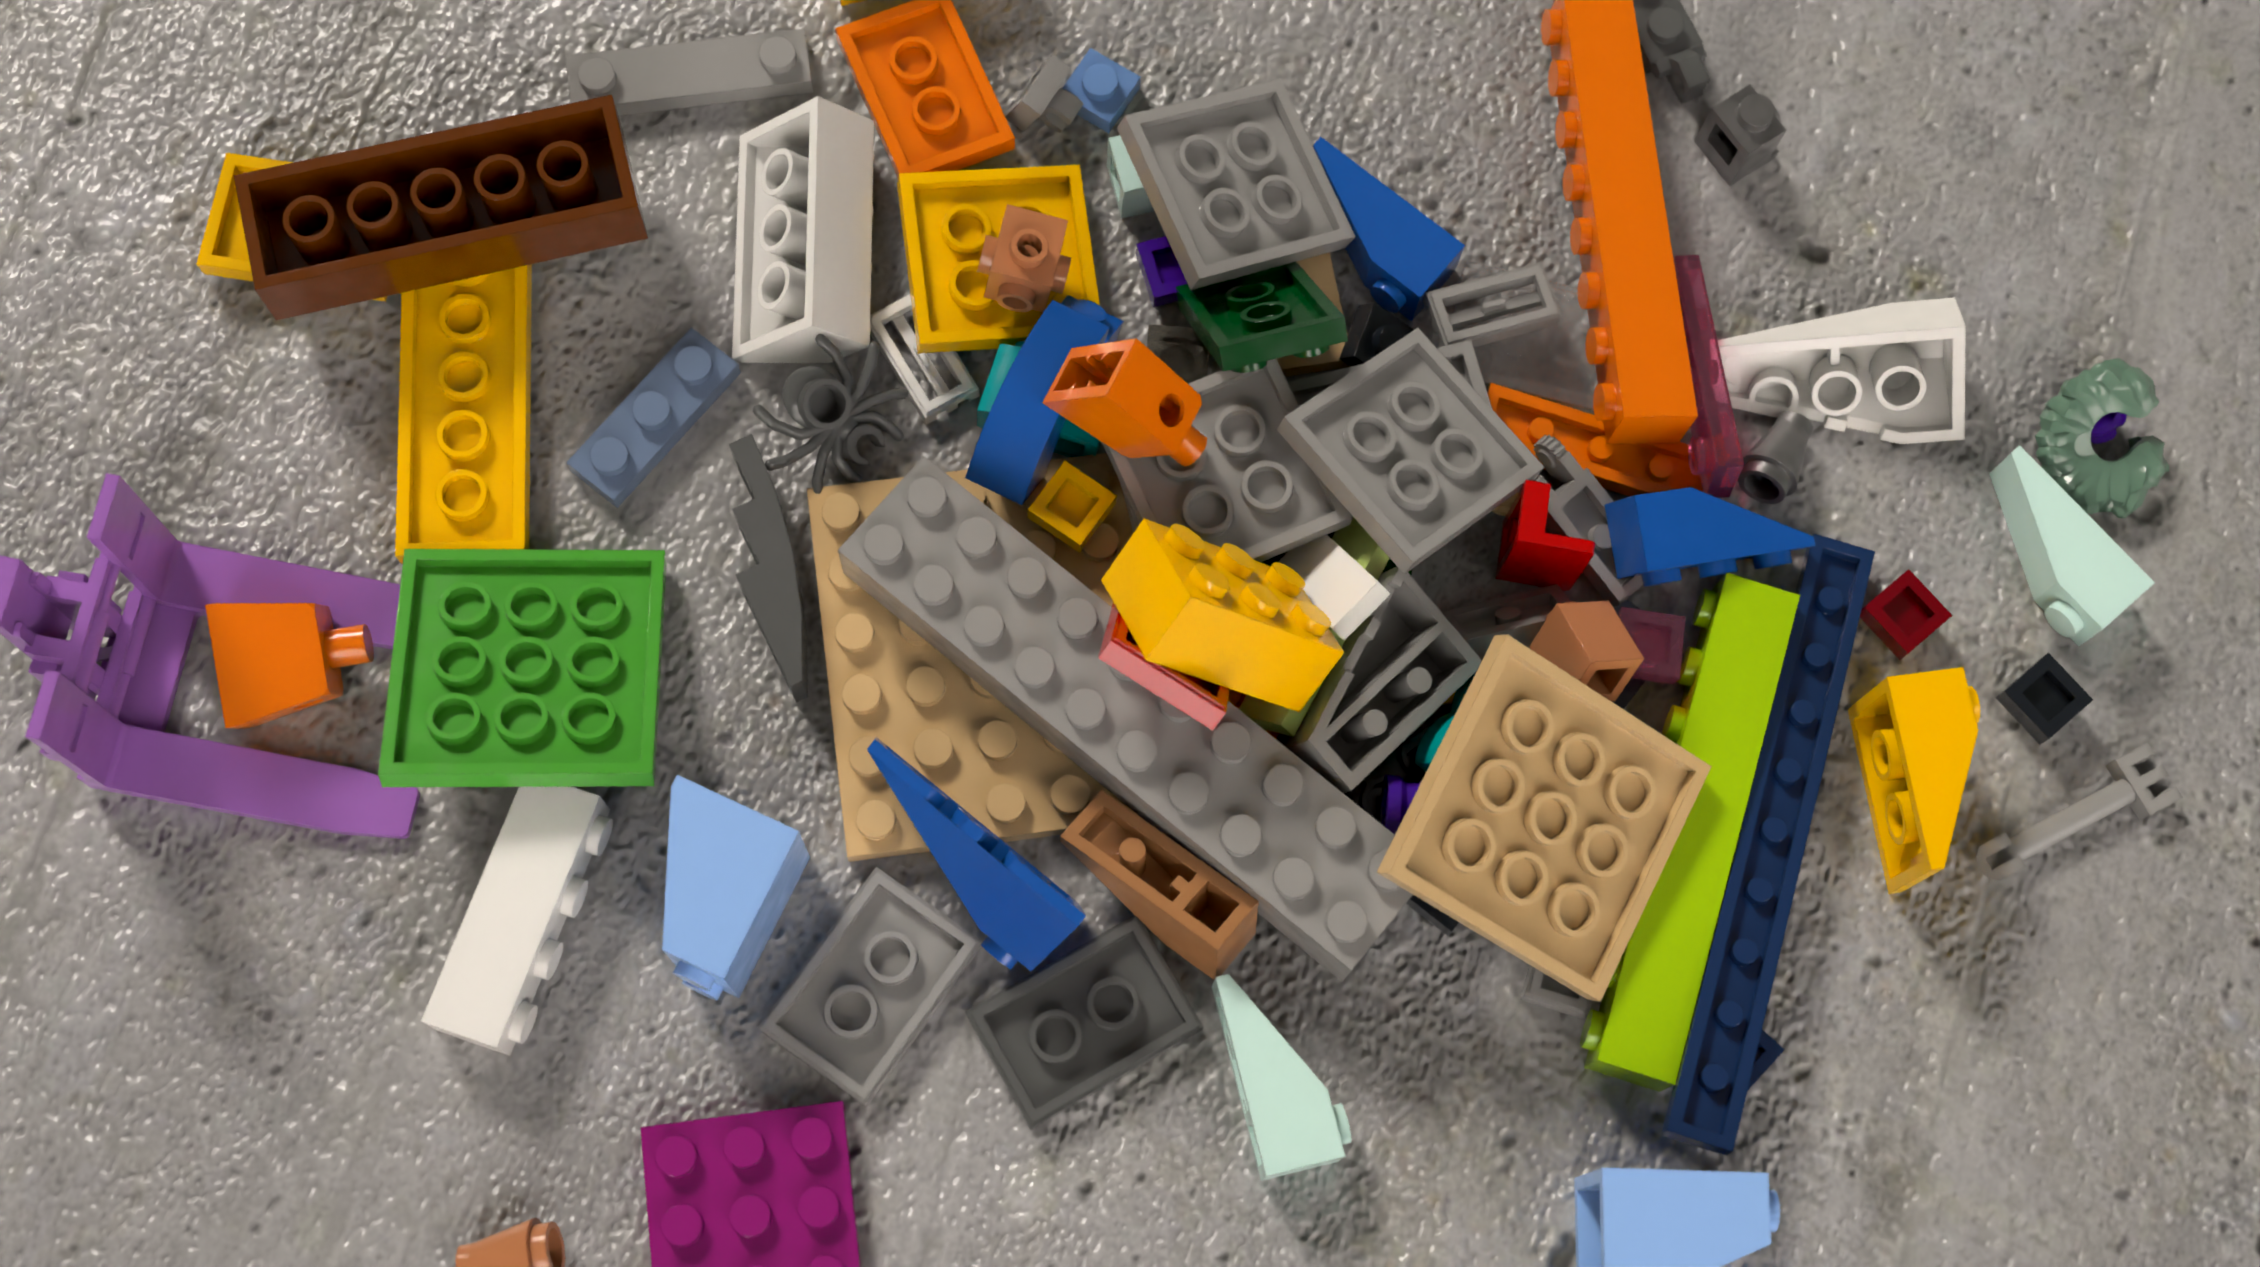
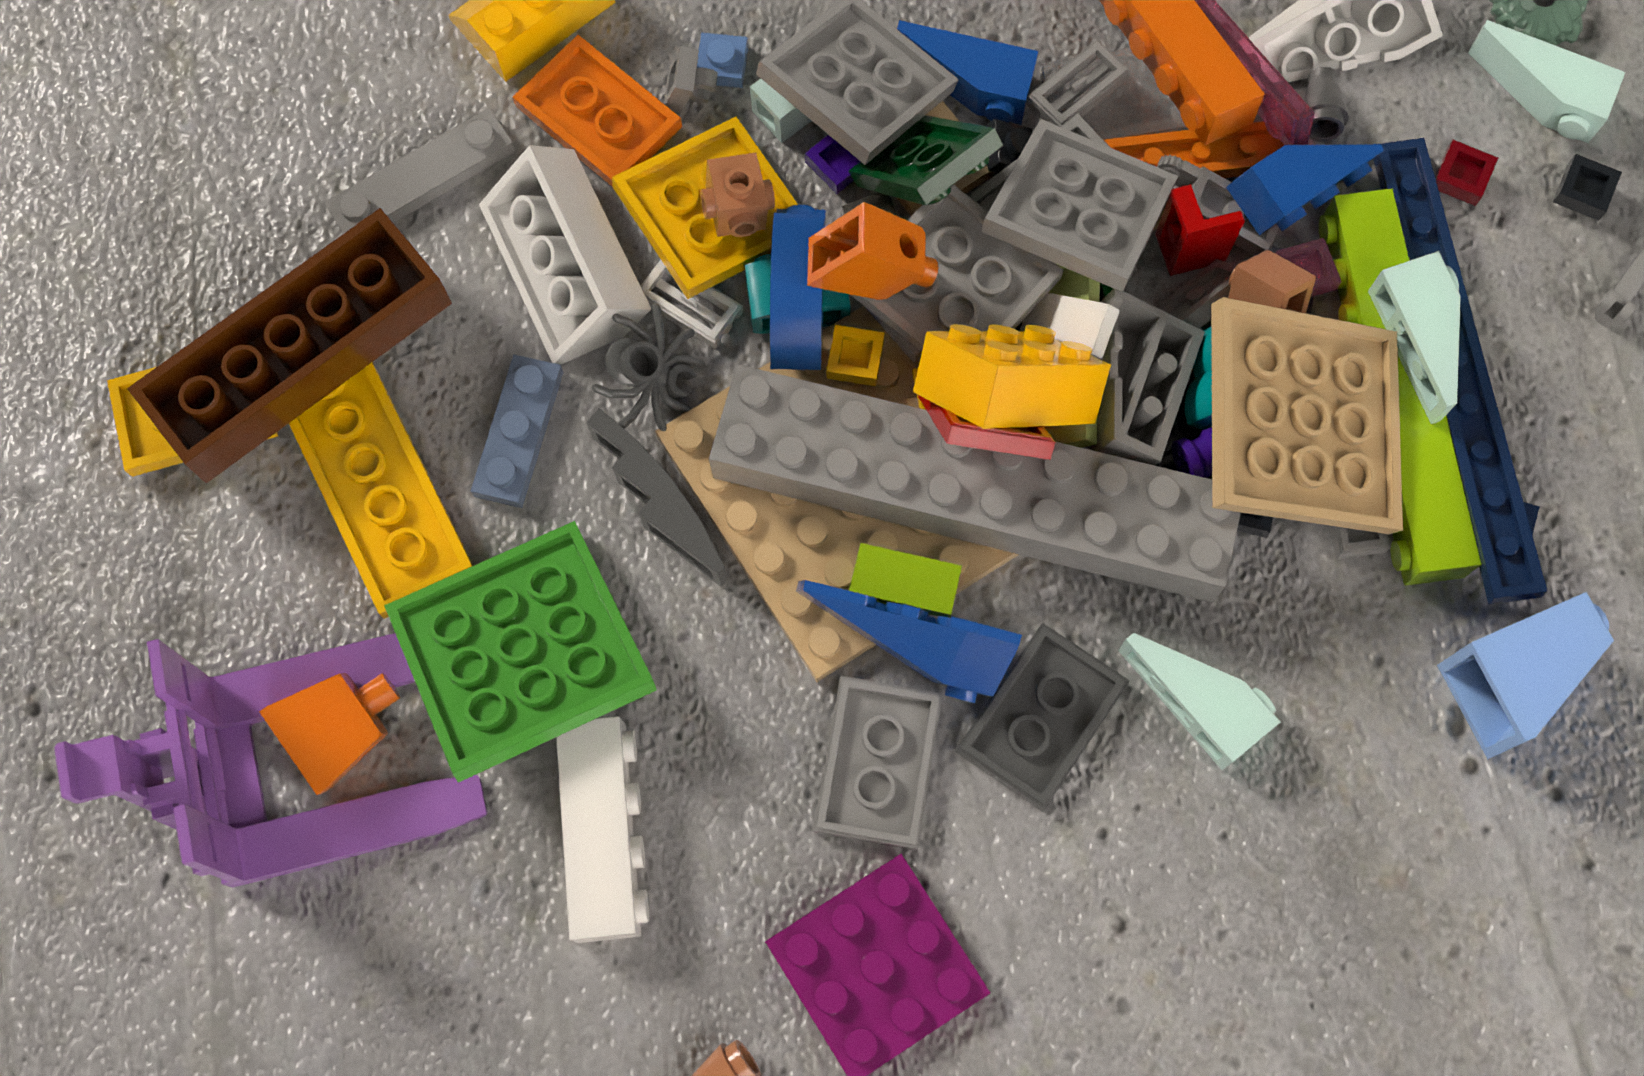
camera: 15 degrees left, 0 degrees up
light blue slope [662,775,810,1001] -> none
medium nougat slope [1060,790,1259,980] -> none
yellow slope [1847,667,1980,894] -> none
none -> lime tile [849,543,962,618]
none -> light aqua slope [1368,251,1460,424]

